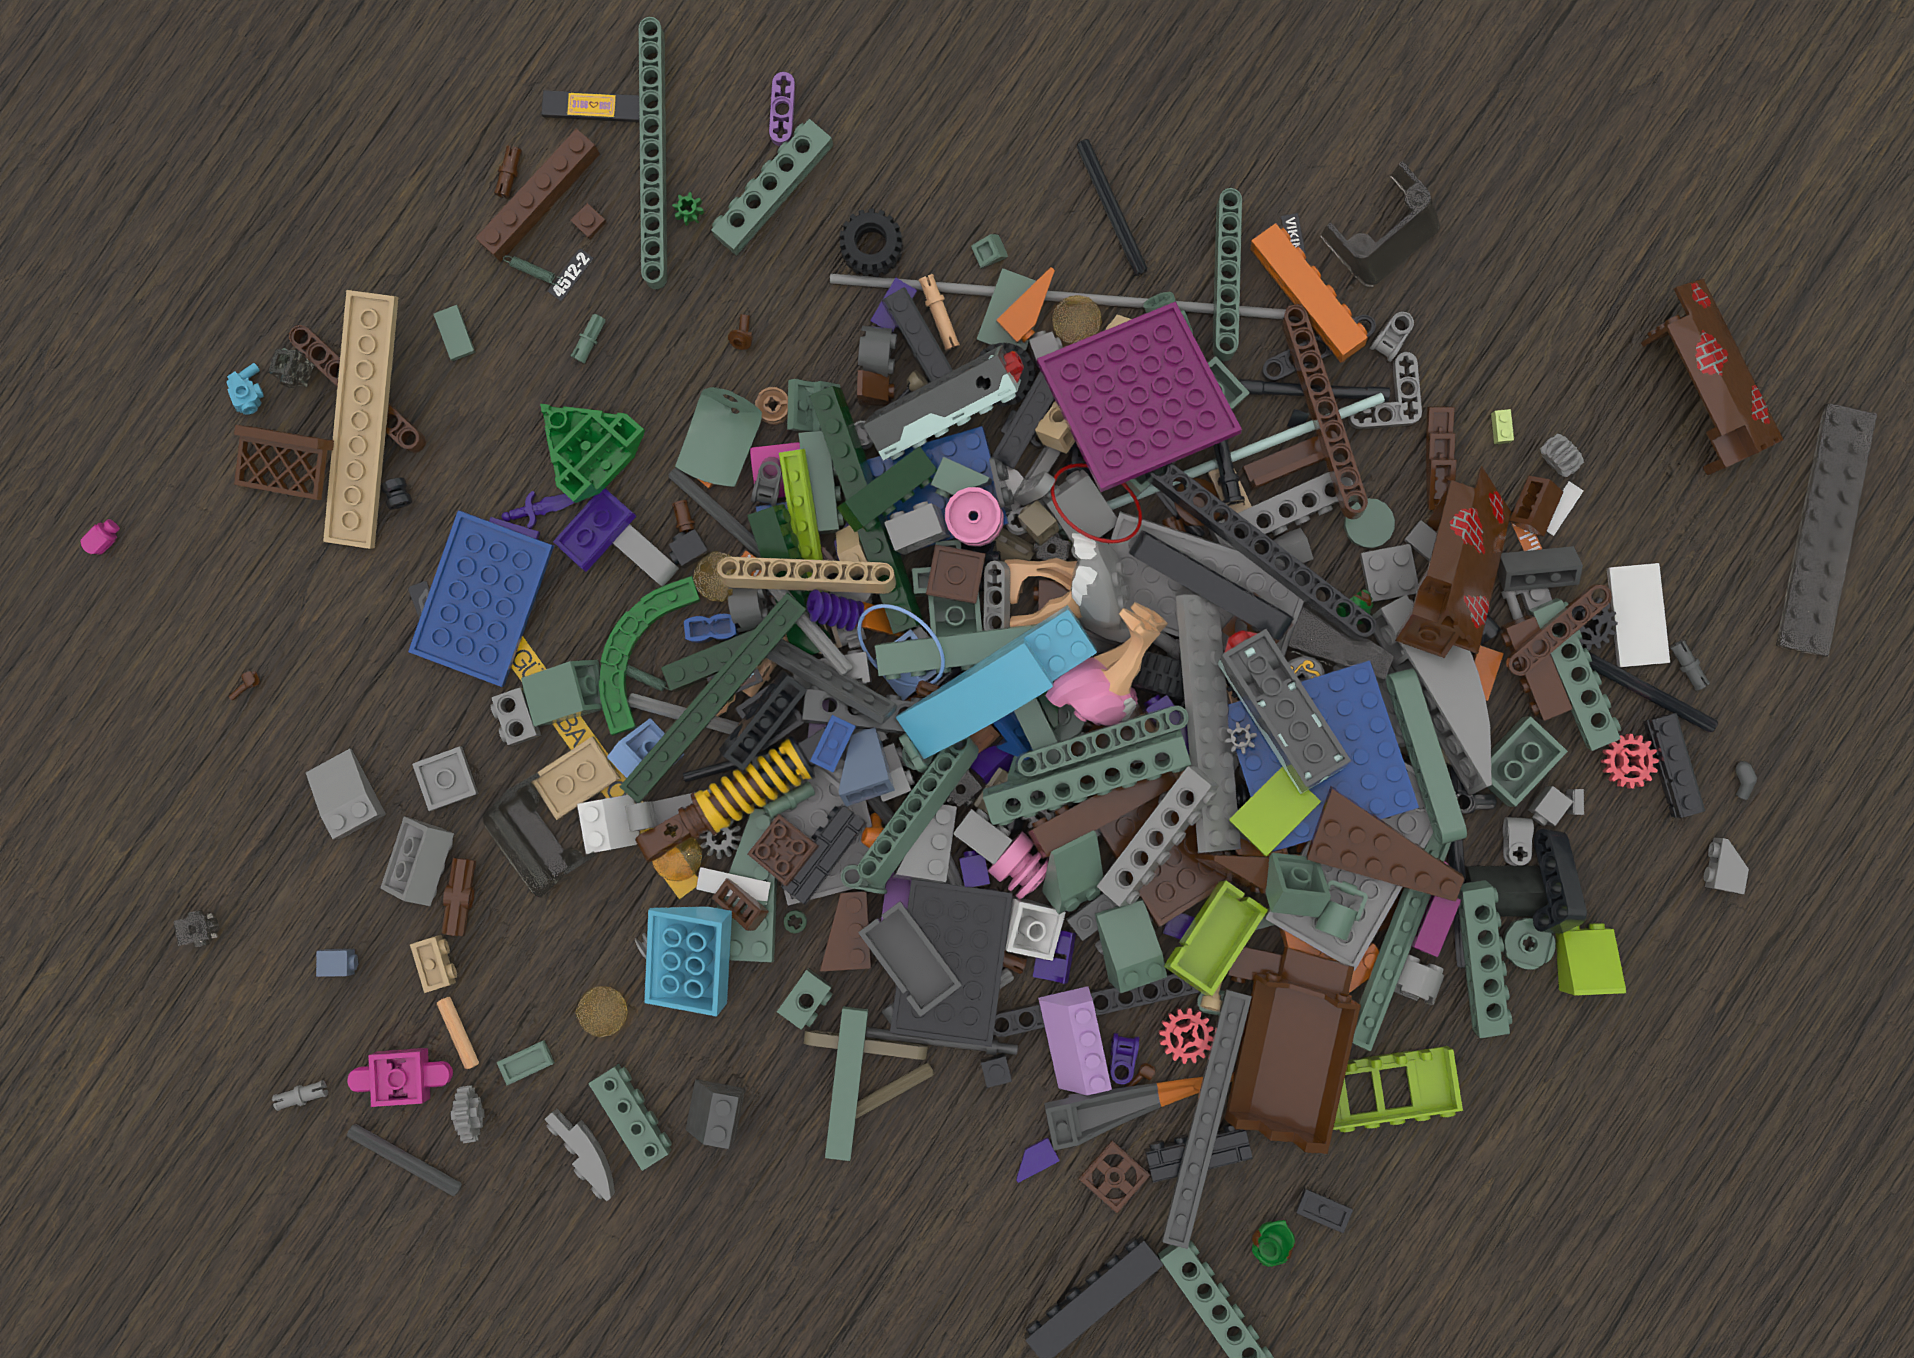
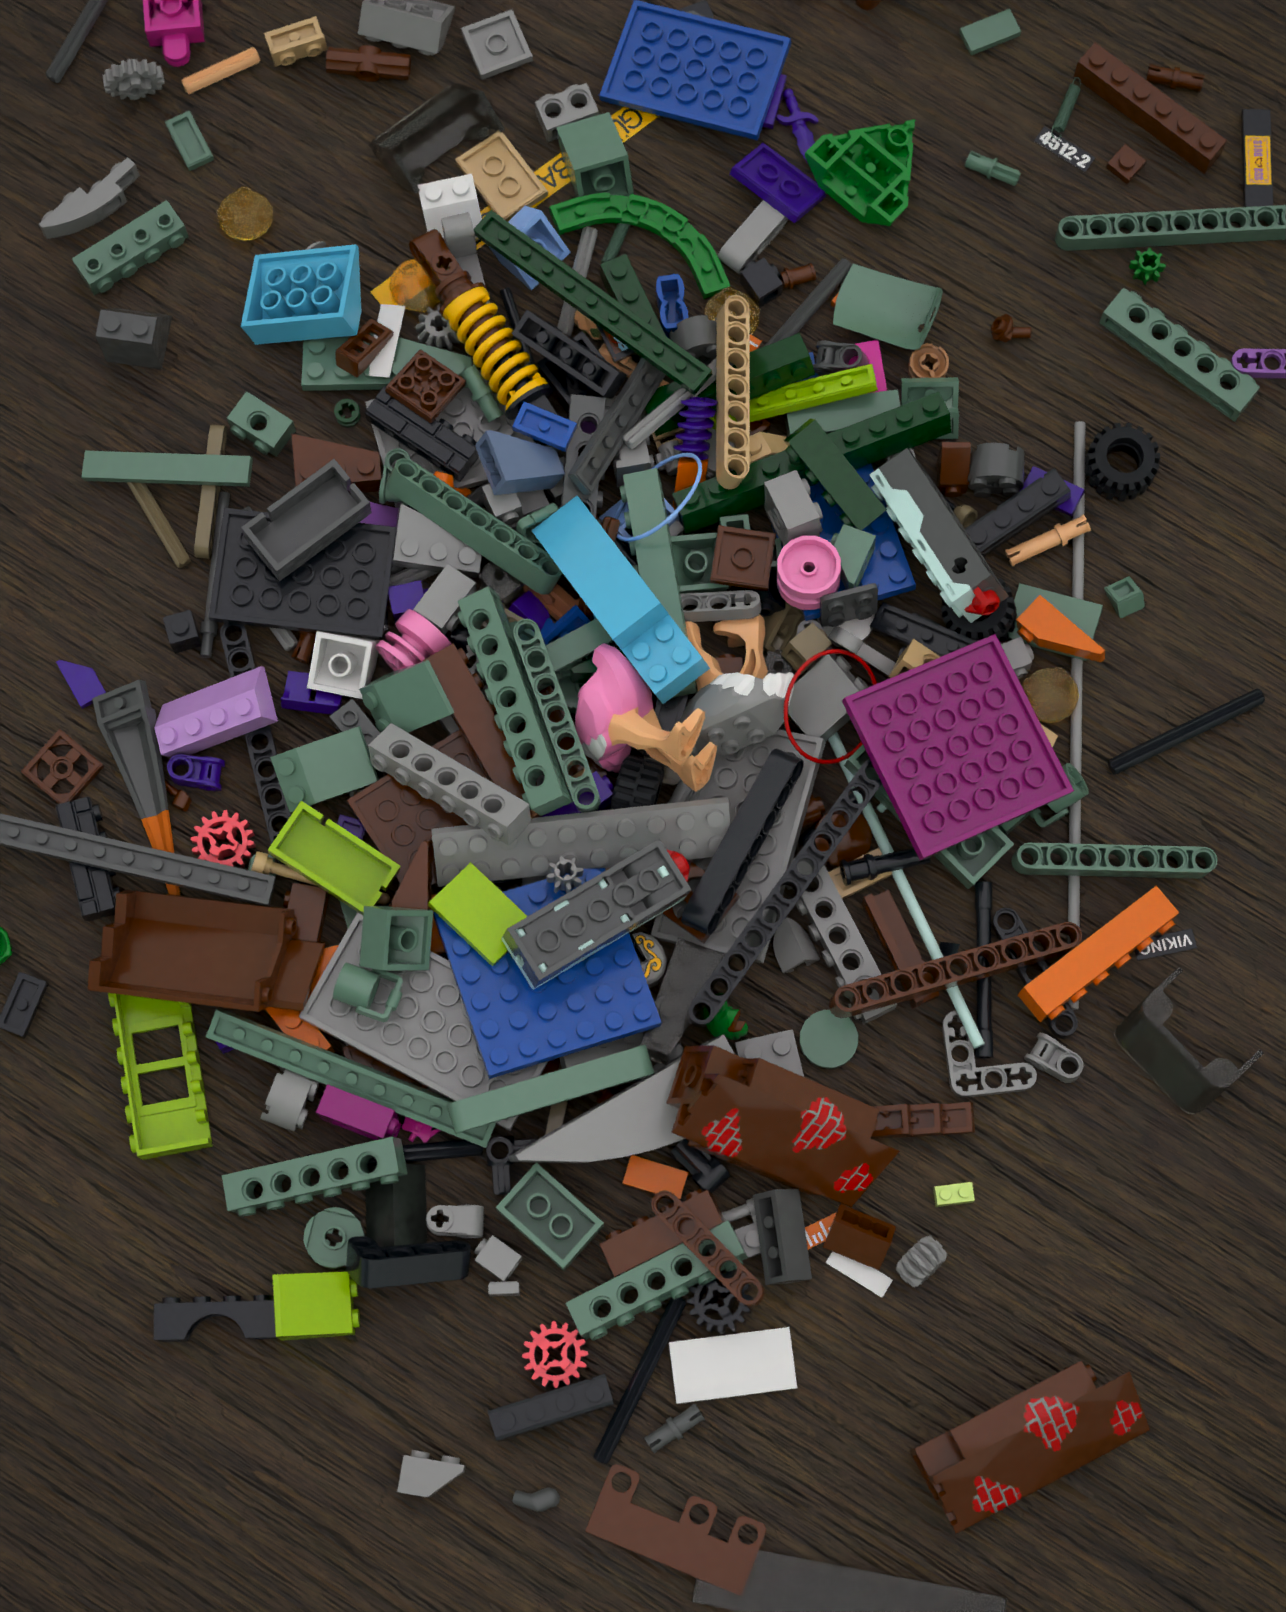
camera: 85 degrees right, 10 degrees down
reddish brown wing [1306,786,1464,902] -> none
none -> black arch [154,1295,279,1342]
none -> reddish brown piece [585,1464,766,1596]

